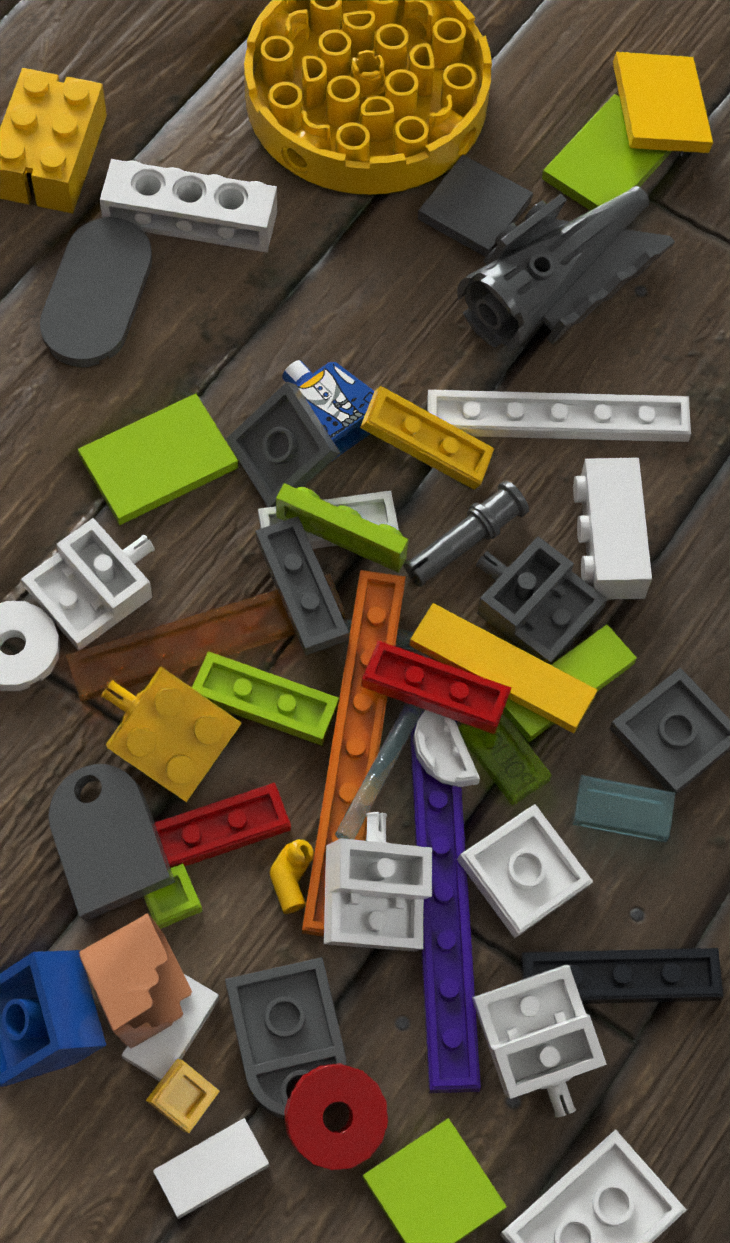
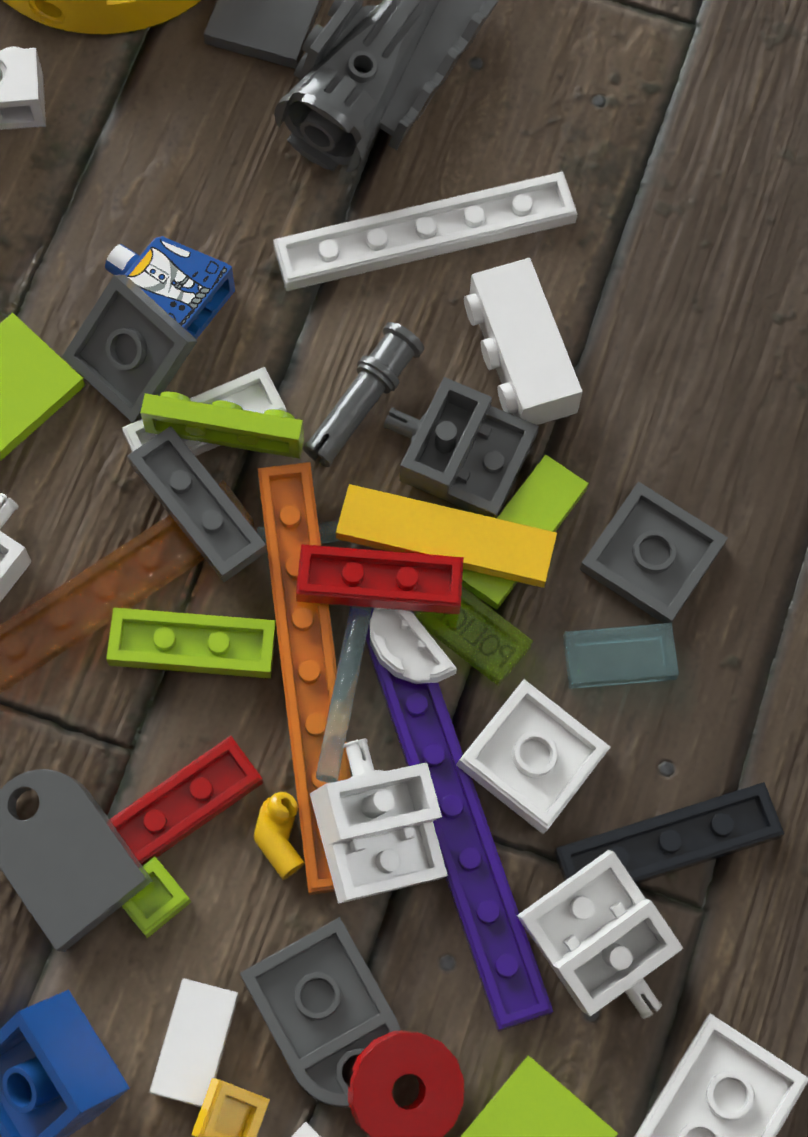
camera: 15 degrees left, 5 degrees up
nougat piece [79,913,192,1049] -> none
yellow plate [101,666,242,802] -> none
yellow tile [360,386,495,490] -> none

